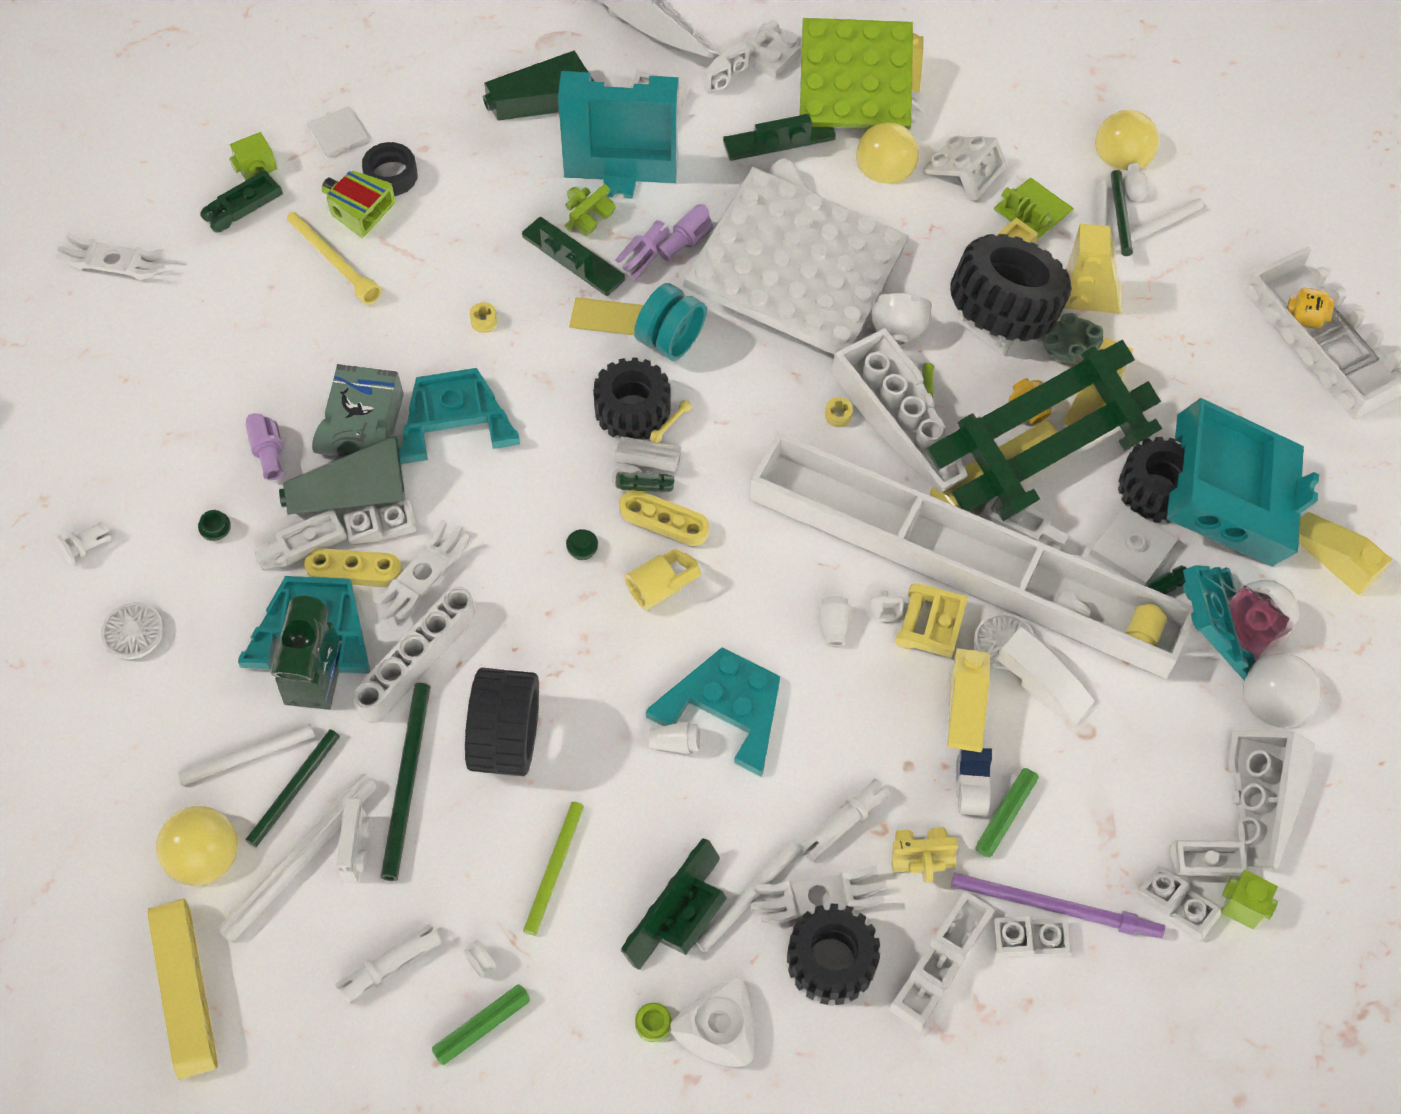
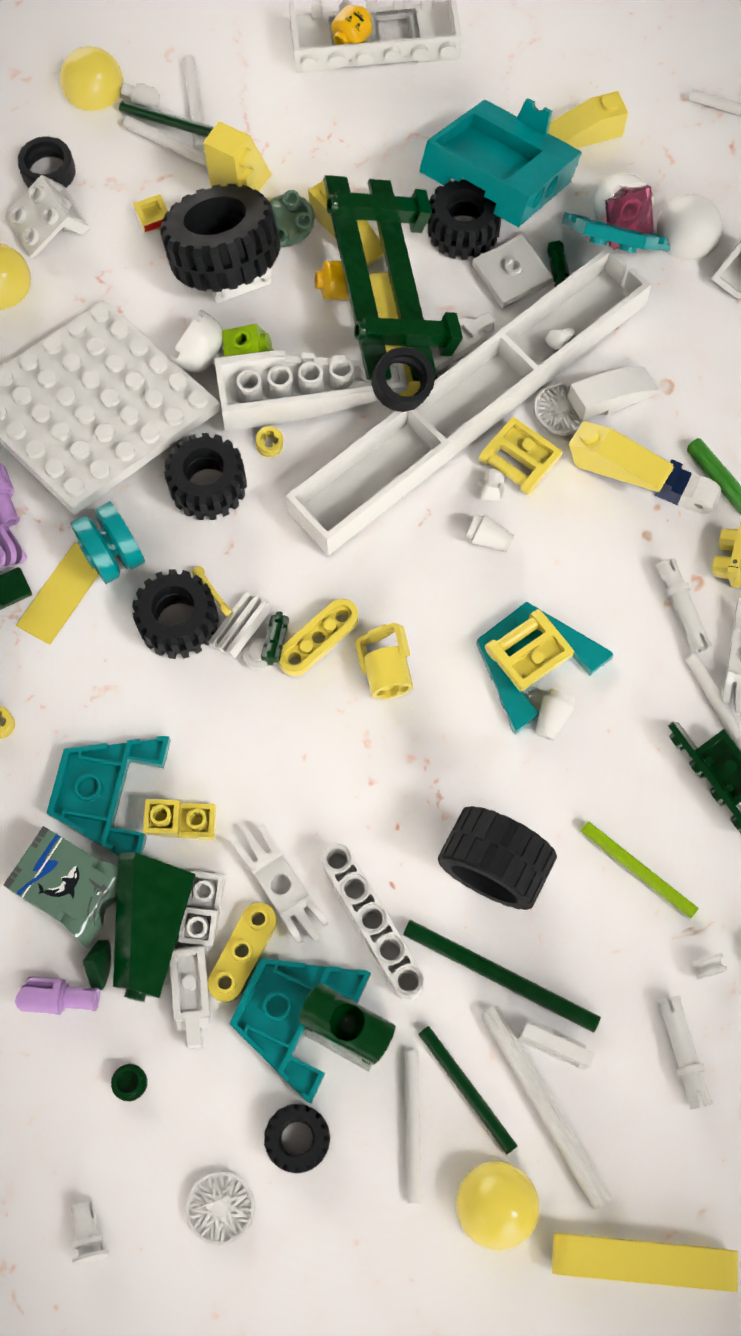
camera: 65 degrees left, 10 degrees up
dark green plate [566,529,598,560] -> none
lime hinge [994,177,1074,241] -> none
light yellow brick [1125,604,1167,647] -> none
none -> black tyre [17,136,76,188]
none -> dark green tile [82,940,111,990]
none -> light yellow slope [143,799,217,840]
none -> black tyre [164,433,247,520]
none -> lime brick [222,324,272,357]
none -> black tyre [264,1104,330,1173]
none -> black tyre [371,347,435,412]
none -> light yellow plate [485,609,575,692]

